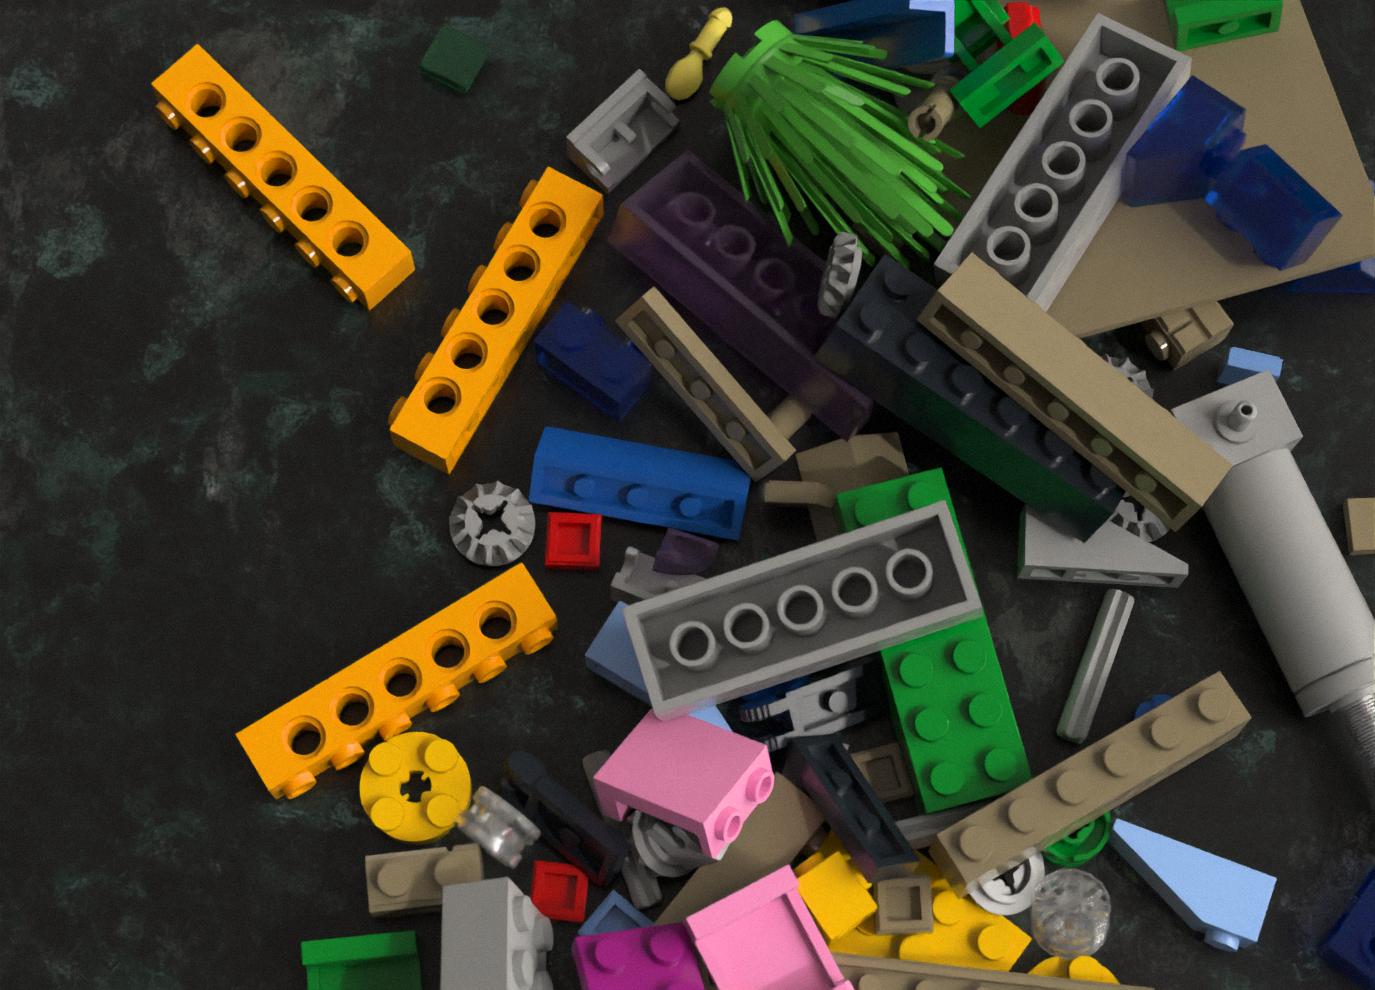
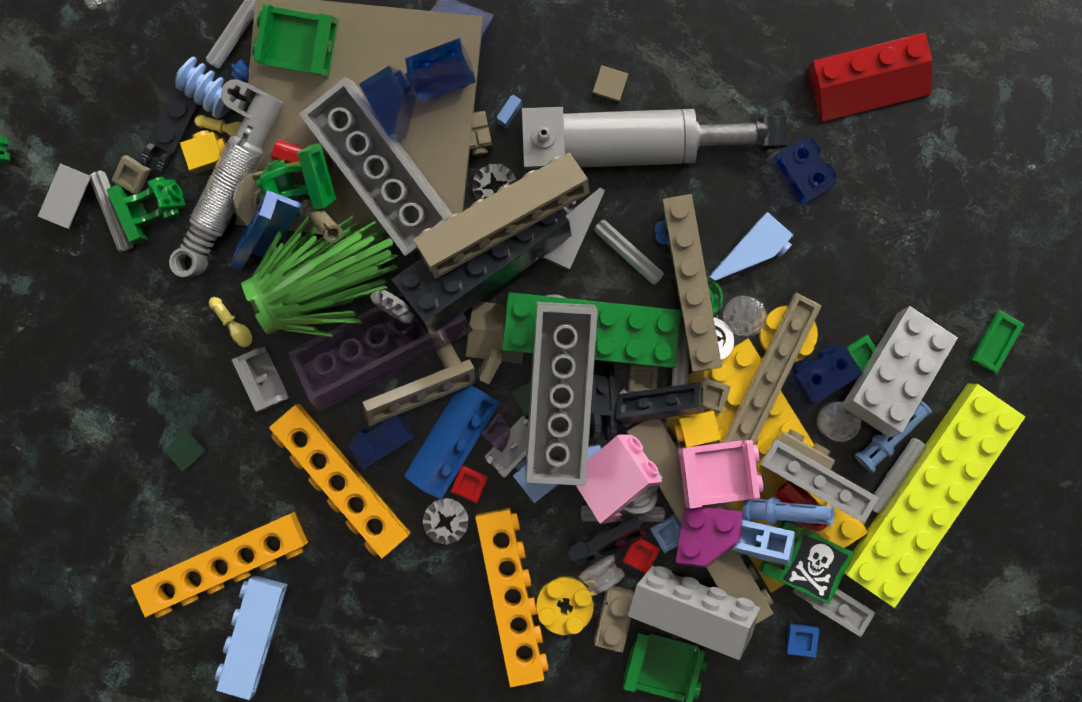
camera: 65 degrees left, 15 degrees up
none -> light blue brick [215,575,287,700]

